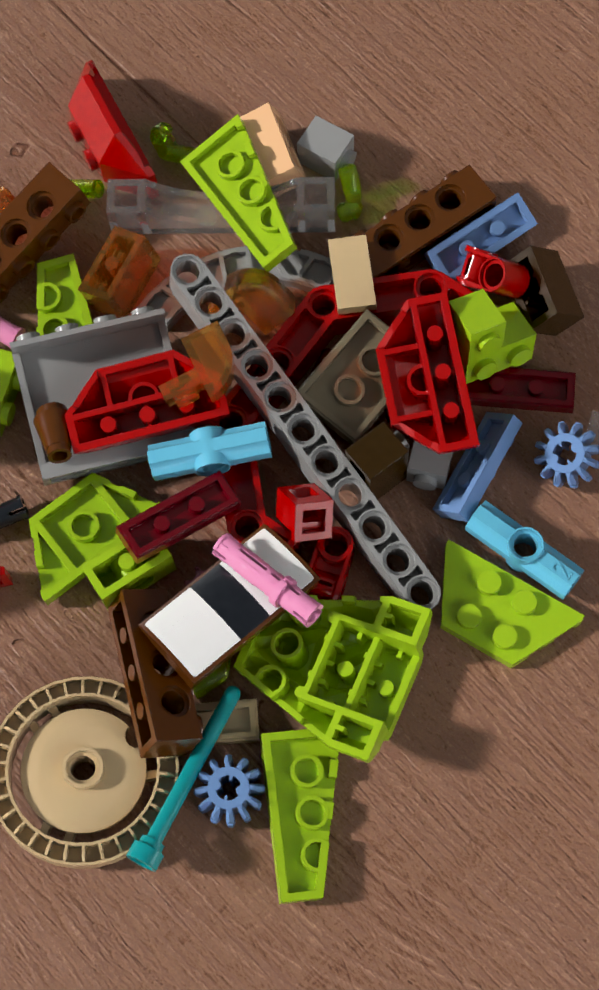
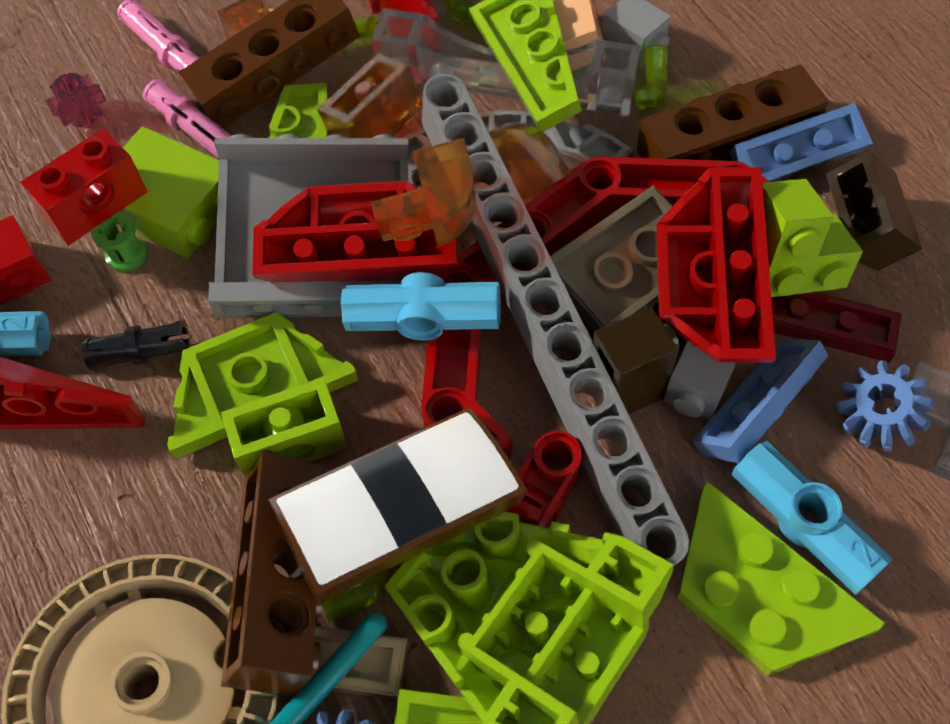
camera: 10 degrees right, 10 degrees down
reddish brown cone [33,402,72,463] -> none
dark red tile [116,470,241,564] -> none
bright pink pin [212,533,324,627] -> none
red brick [276,483,334,543] -> none
tan tile [328,235,377,315] -> none
red piece [455,245,530,298] -> none

